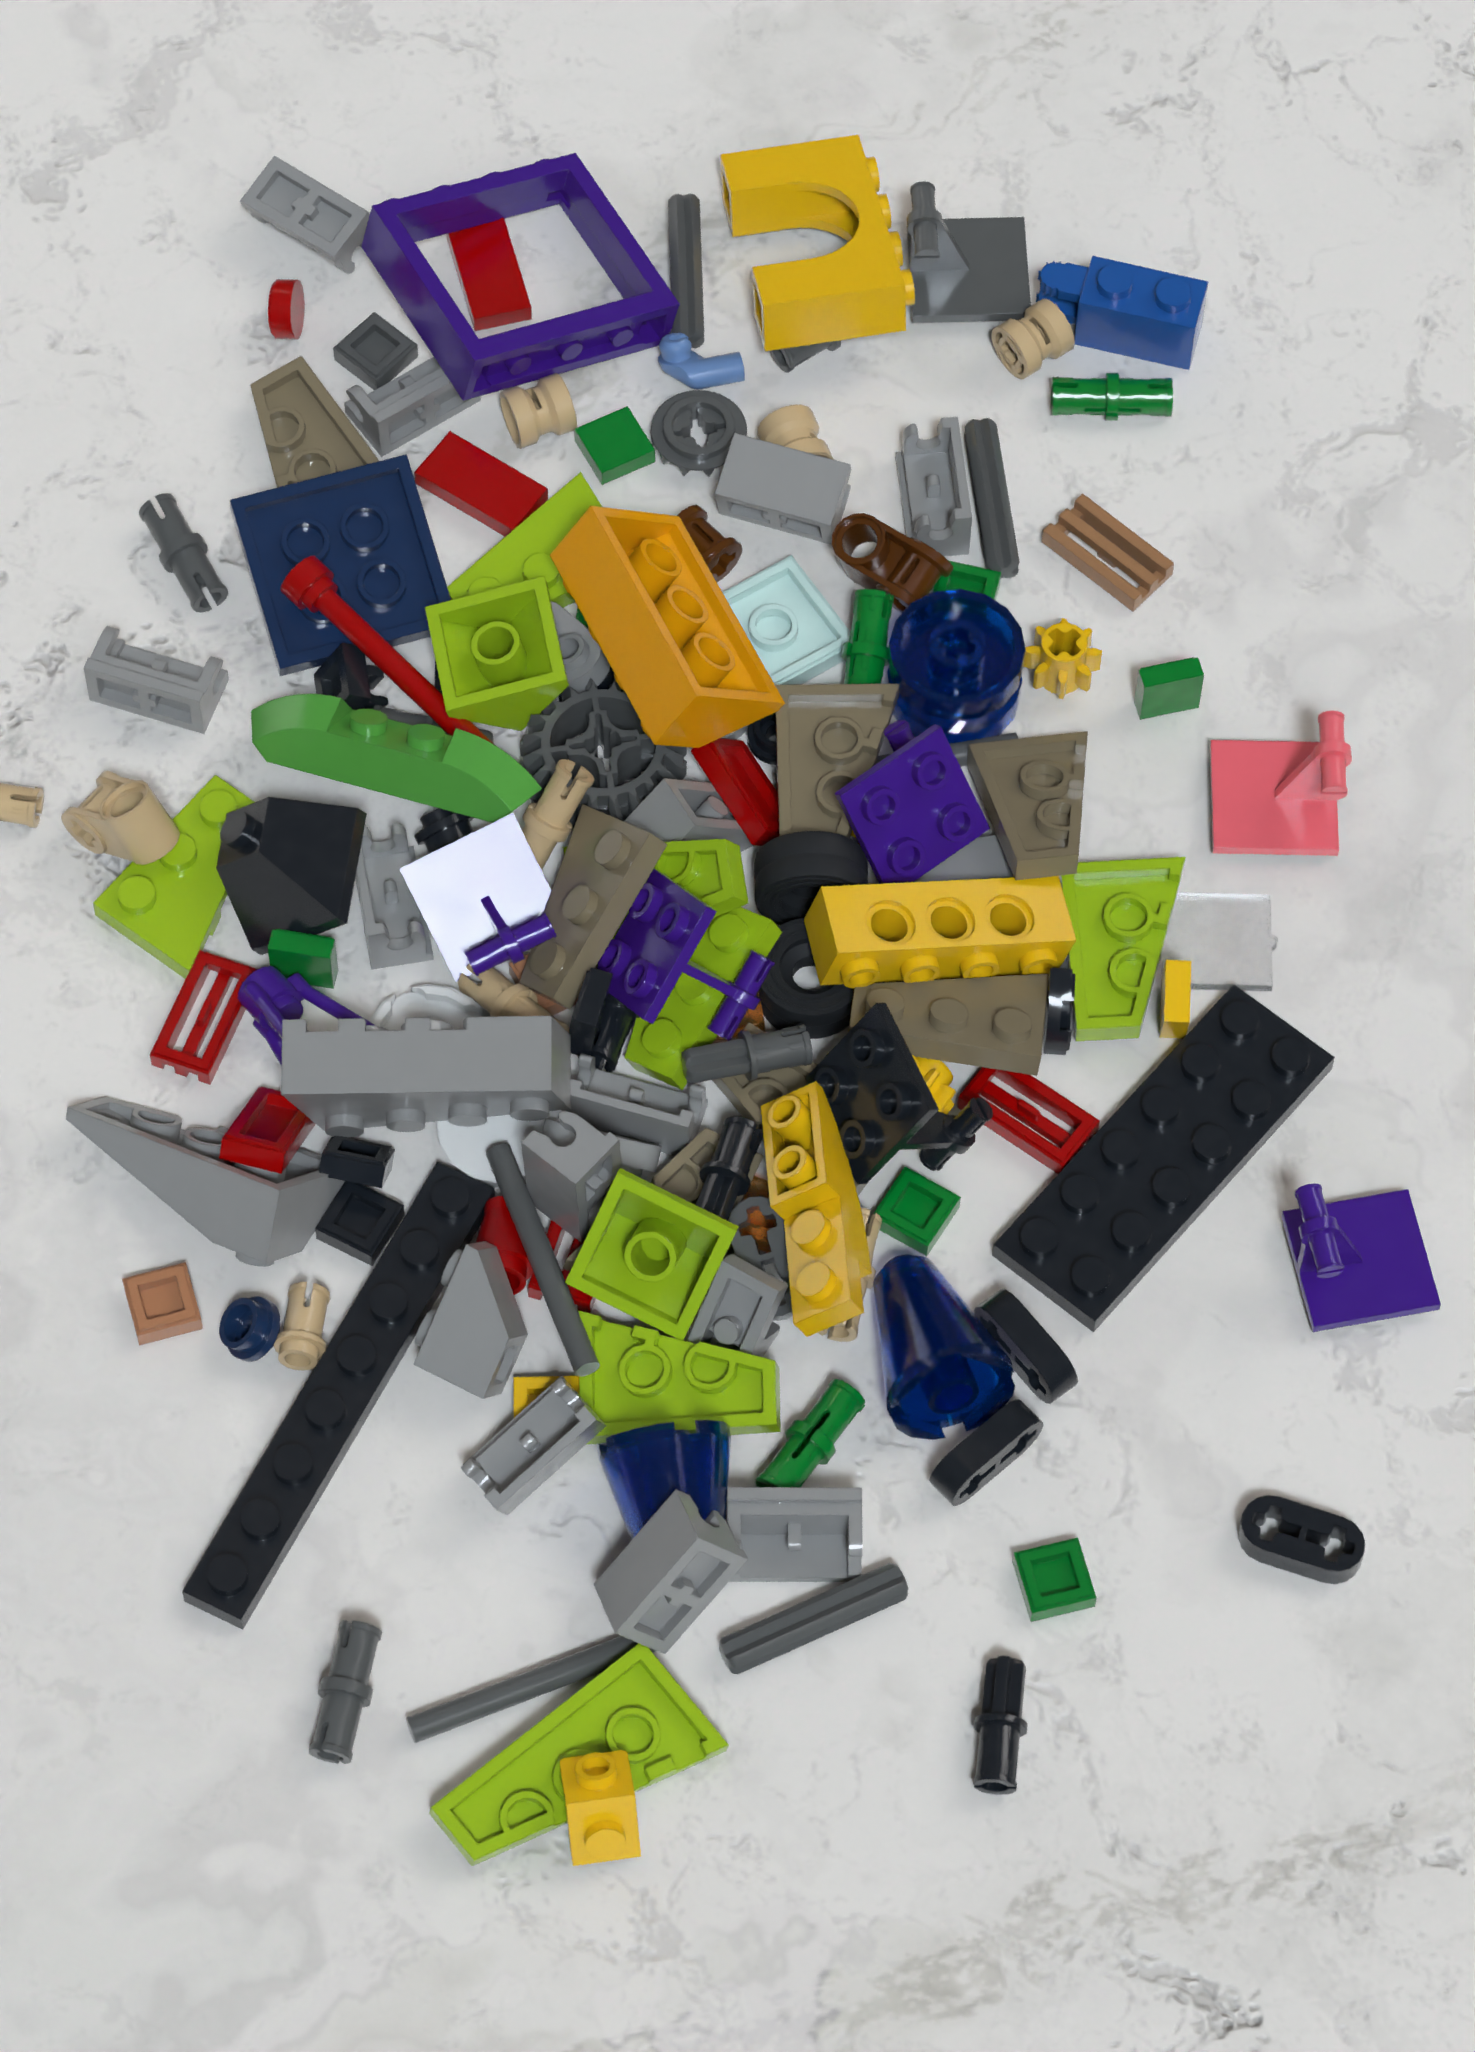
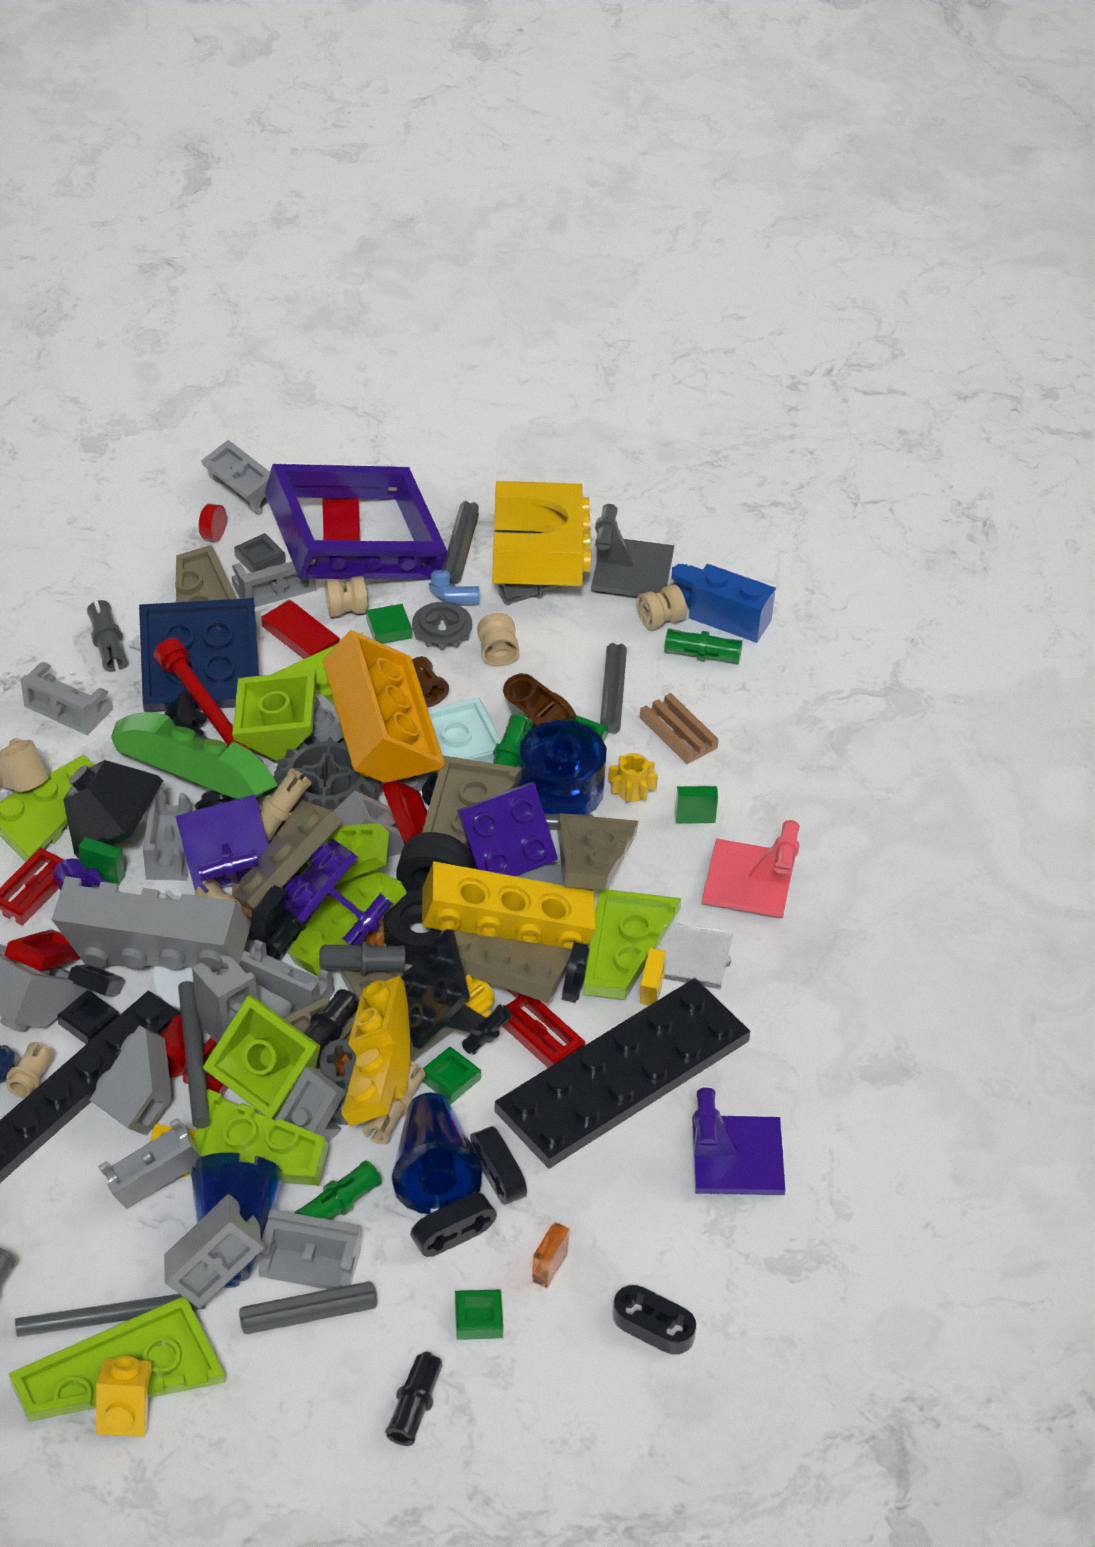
camera: 10 degrees right, 15 degrees down
light grey hinge [715,433,851,545] -> none
light grey hinge [895,417,972,556] -> none
none -> clear orange tile [532,1222,570,1288]

